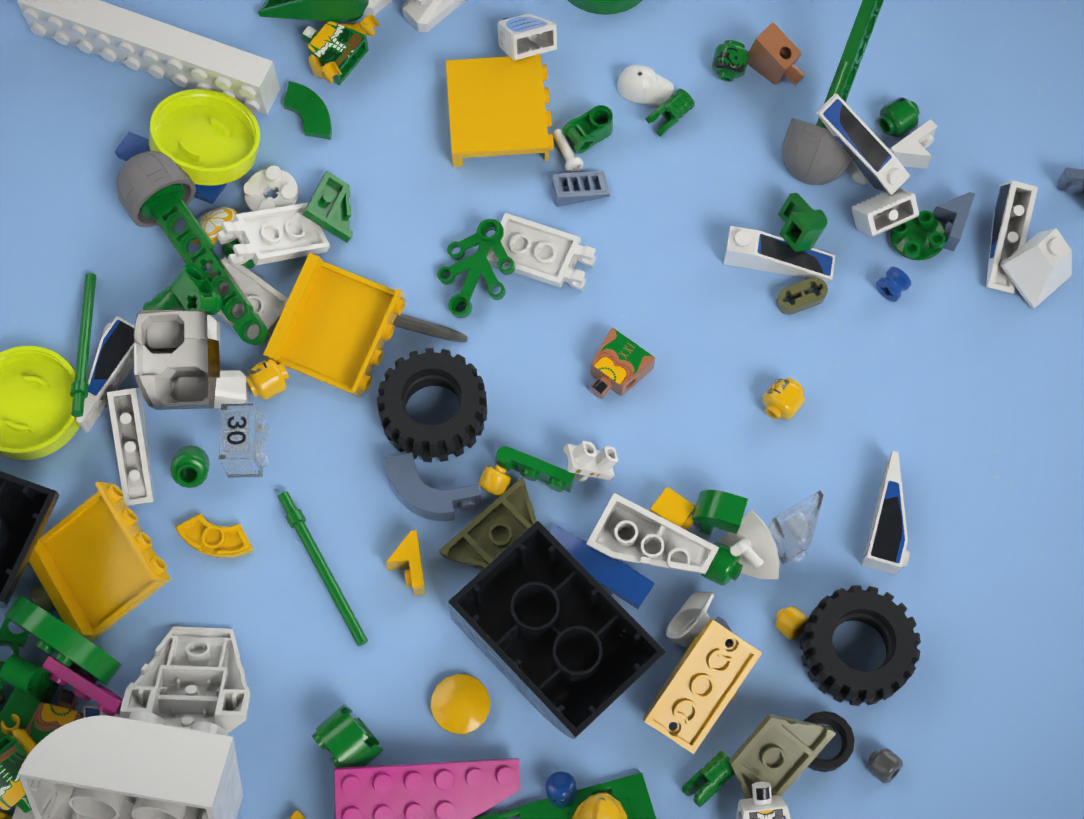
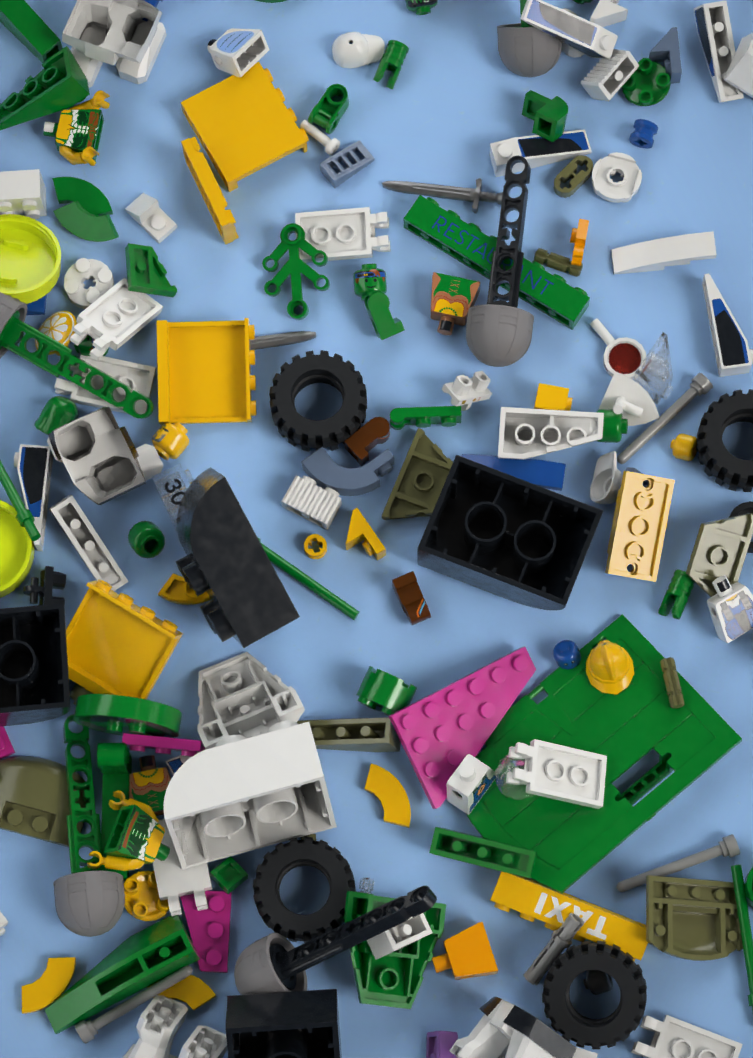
camera: 20 degrees left, 5 degrees up
green piece [170,263,222,315] -> none
yellow dish [430,674,491,735] -> none
yellow piece [478,464,511,496] -> none
green brick [691,490,748,535] -> none
yellow head [762,378,805,420] -> none
none -> black hips [23,566,66,607]
none -> green tile [53,201,119,242]
none -> white slope [125,193,177,244]
none -> black brick [176,467,300,648]
none -> yellow piece [181,137,239,245]
none -> white brick [281,475,342,530]
none -> olive slope [297,717,401,752]
none -> yellow bush [304,534,327,559]
none -> reddish brown leg [344,417,390,466]
none -> green head [353,264,387,301]
none -> green leg [364,290,405,340]
none -> flat silver sword [382,178,503,213]
none -> reddish brown leg [392,571,431,625]
none -> green brick [404,195,590,330]
none -> piece [466,156,534,367]
none -> olive axle [534,248,583,277]
none -> light orange plate [570,219,589,266]
none -> piece [590,318,646,380]
none -> white plate [591,152,642,203]
none -> white slope [611,231,717,275]
none -> light grey piece [617,373,713,464]

